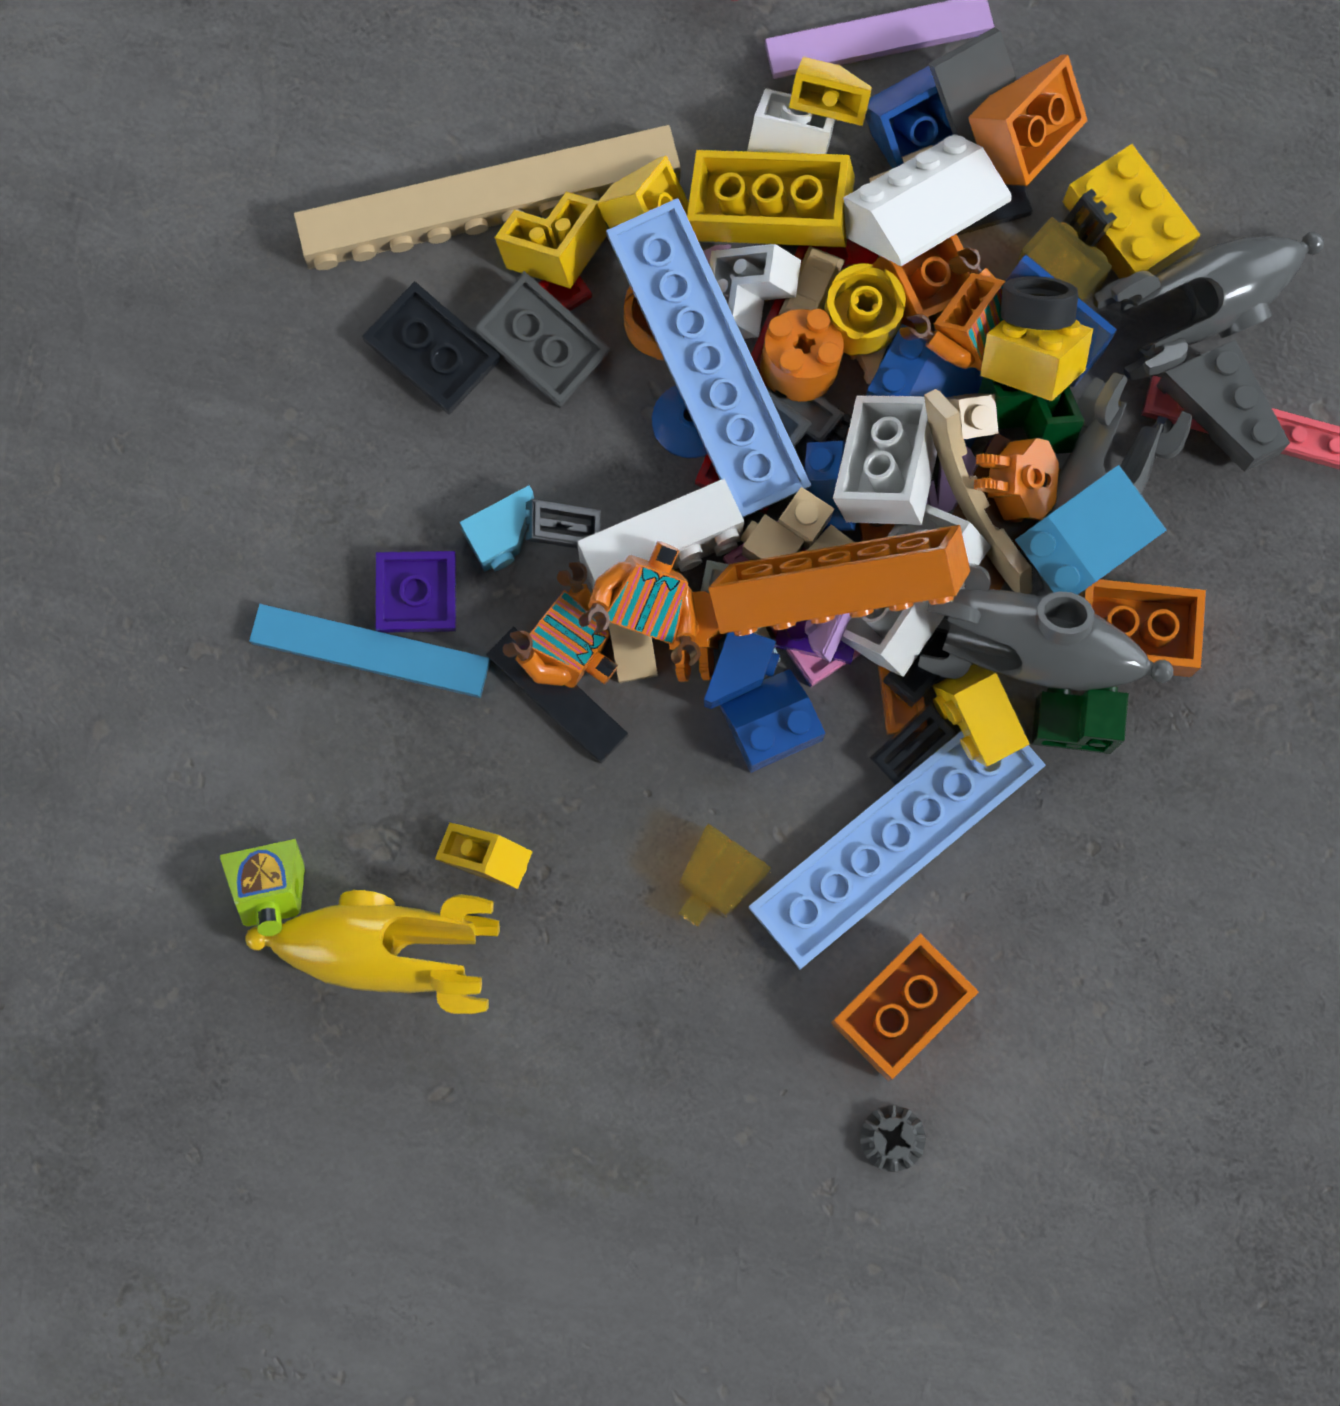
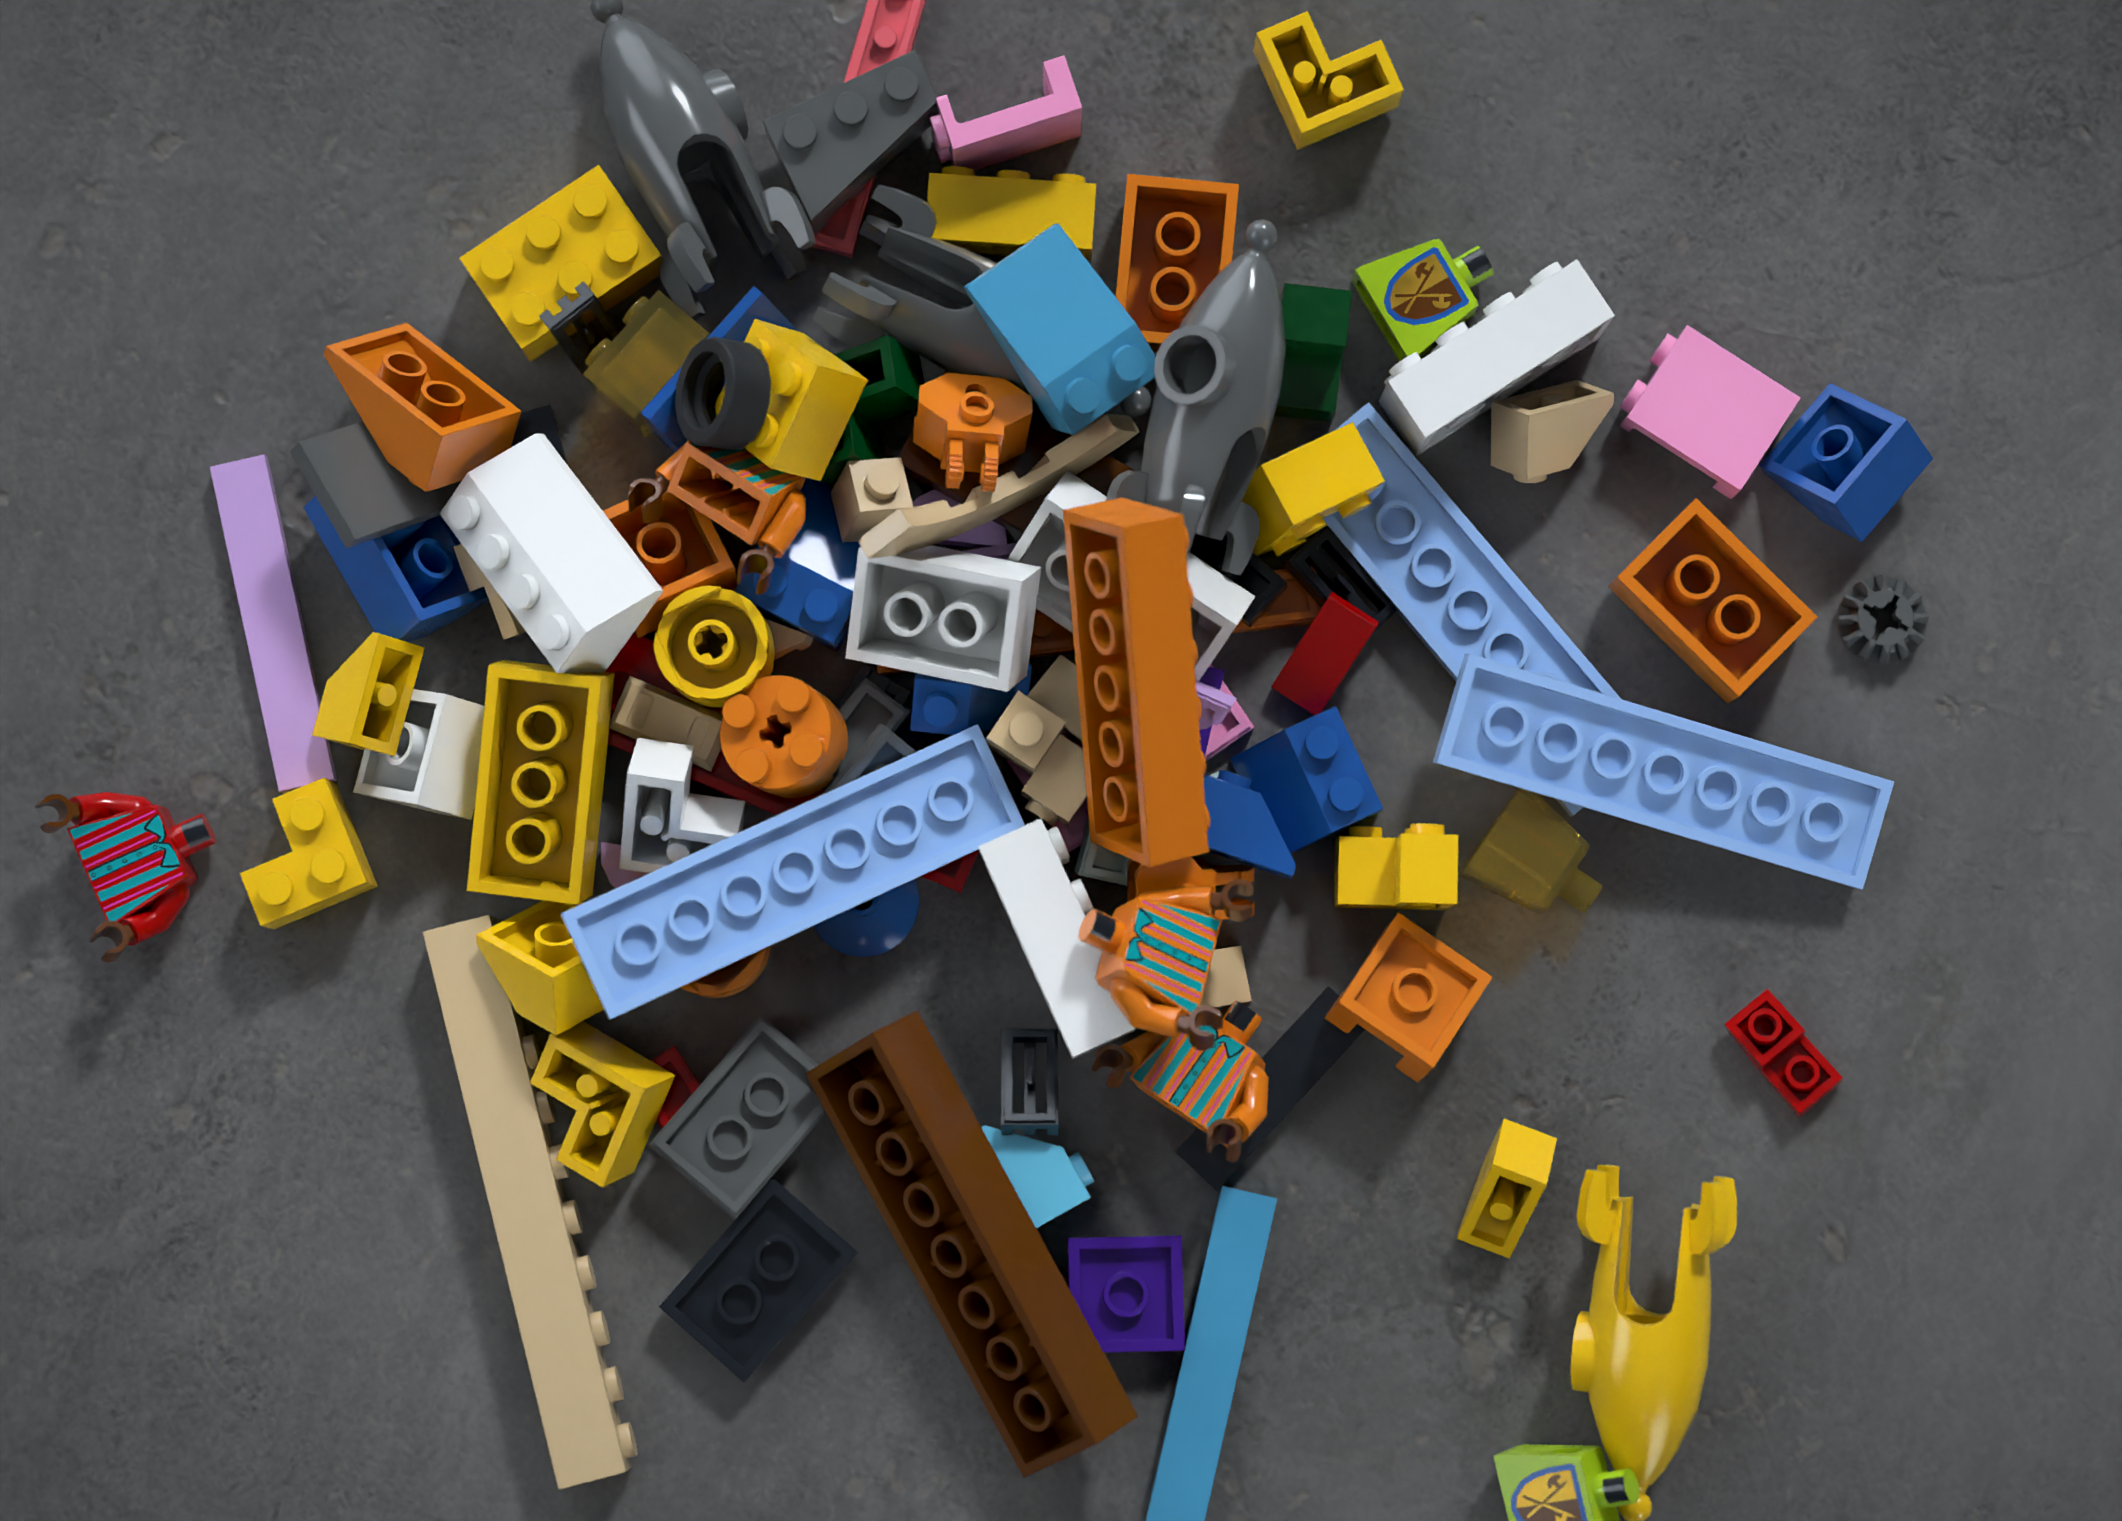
camera: 90 degrees left, 5 degrees up
none -> yellow brick [240,777,378,929]
none -> reddish brown brick [805,1010,1139,1478]
none -> yellow brick [927,166,1096,262]
none -> bright pink panel [929,55,1082,171]
none -> yellow brick [1253,11,1404,150]
none -> red tile [1271,592,1379,715]
none -> orange panel [1324,912,1493,1083]
none -> yellow brick [1334,823,1458,911]
none -> torso [1351,239,1494,362]
none -> white brick [1379,260,1615,457]
none -> light blue plate [1433,654,1894,890]
none -> tan slope [1491,380,1614,483]
none -> bright pink panel [1619,325,1801,499]
none -> red slope [1724,988,1843,1118]
none -> blue slope [1759,383,1933,542]

